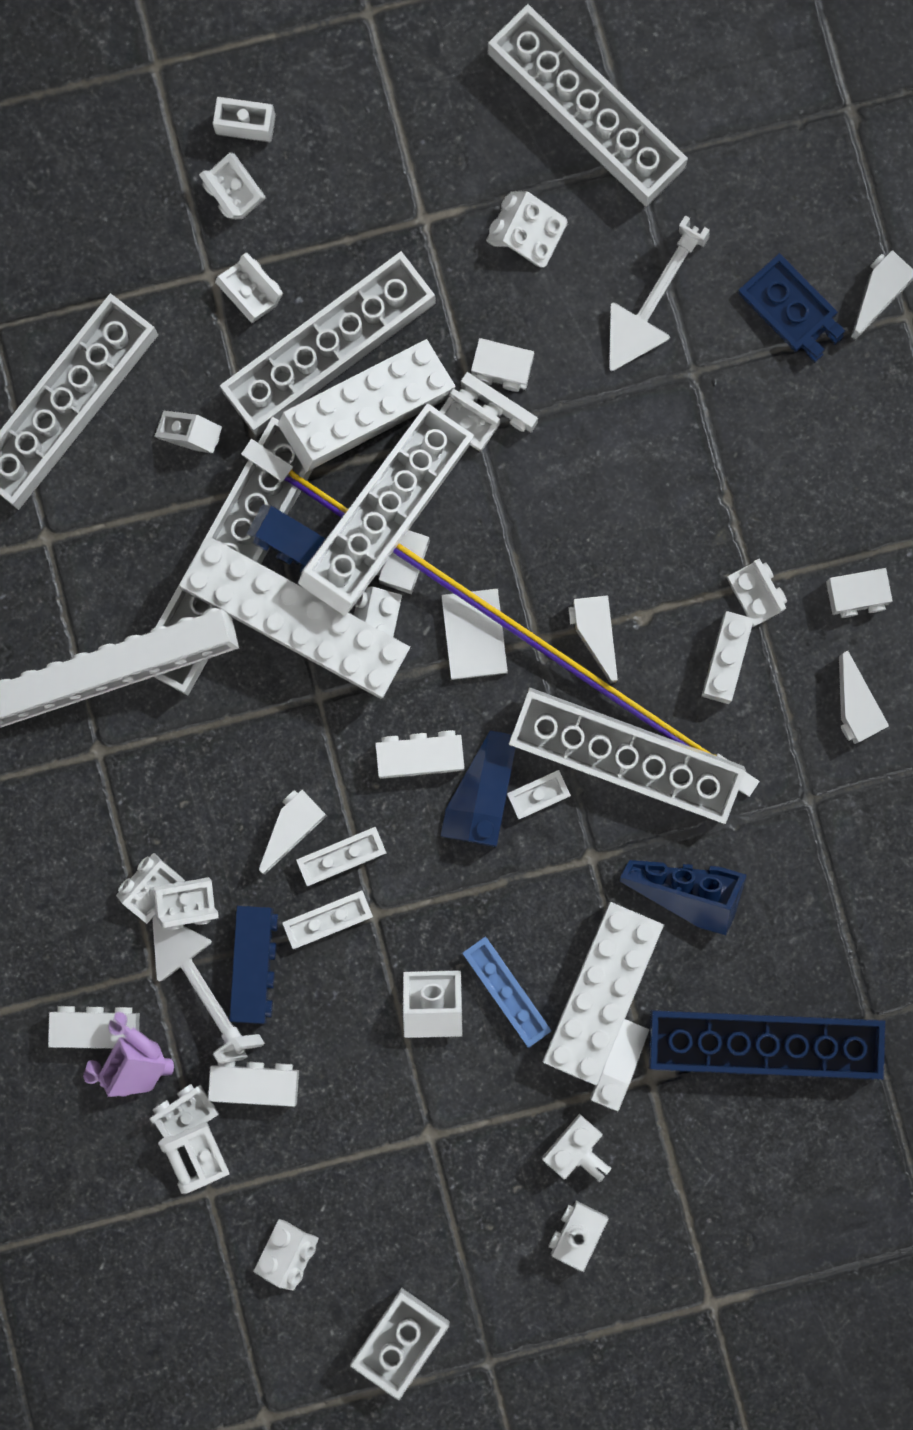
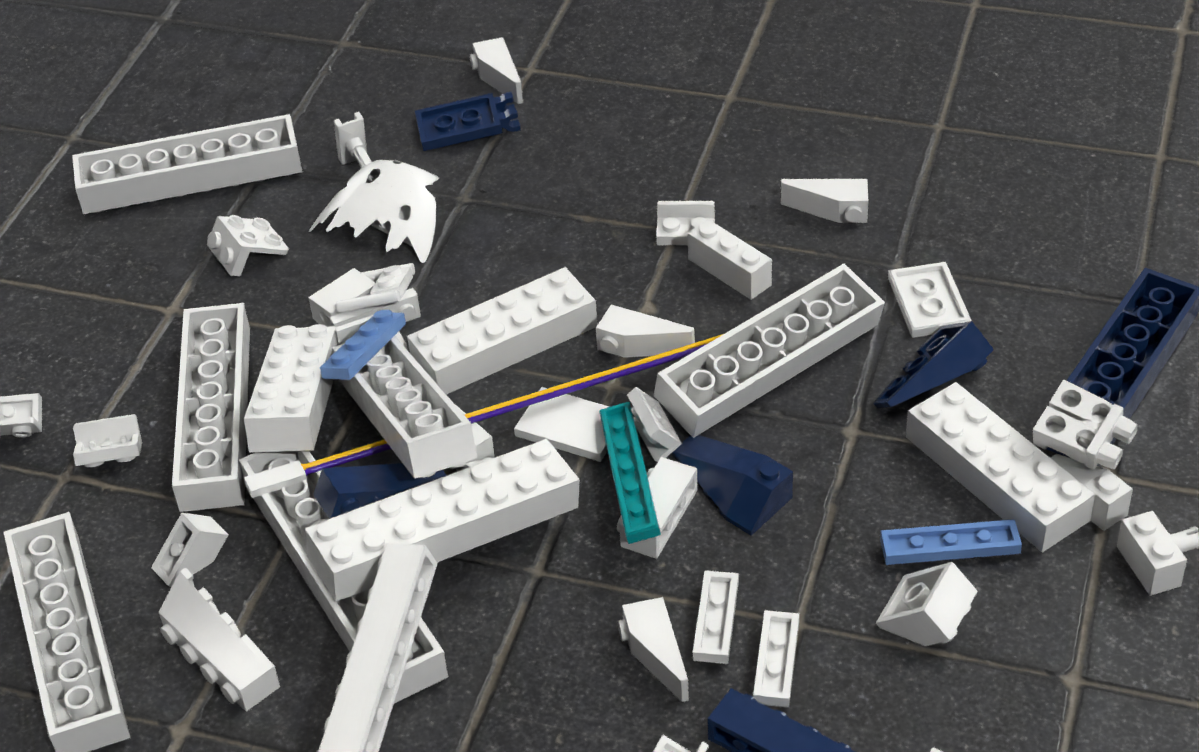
camera: 60 degrees left, 40 degrees down
white plate [507,770,571,820] -> none
white brick [826,568,892,618] -> none
none -> white wedge [159,567,280,712]
none -> white piece [309,160,439,263]
none -> medium blue plate [320,310,406,380]
none -> white plate [335,263,415,313]
none -> white brick [407,267,597,394]
none -> teal tile [599,402,661,544]
none -> white bracket [627,387,682,462]
none -> white tile [888,262,972,338]
none -> white hips [1033,379,1137,470]

